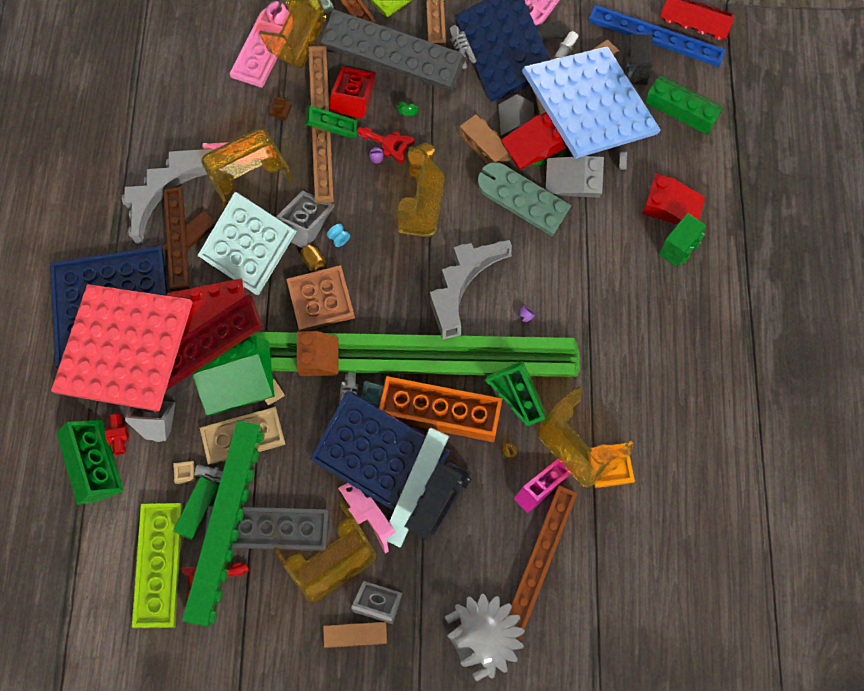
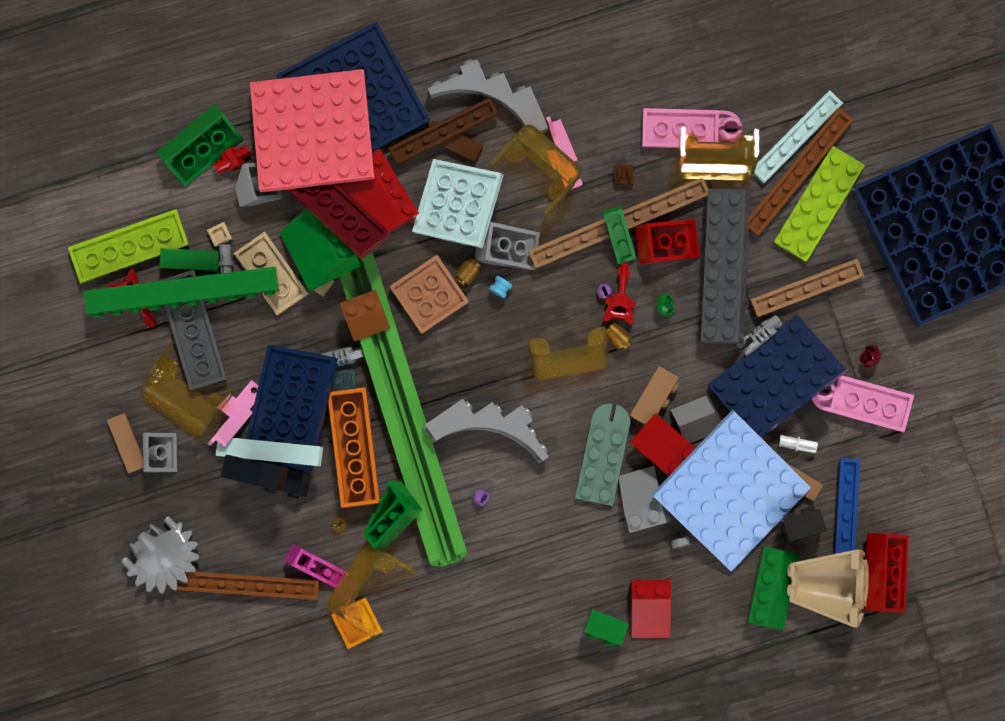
camera: 65 degrees right, 15 degrees up
none -> tan cone [787,549,869,628]

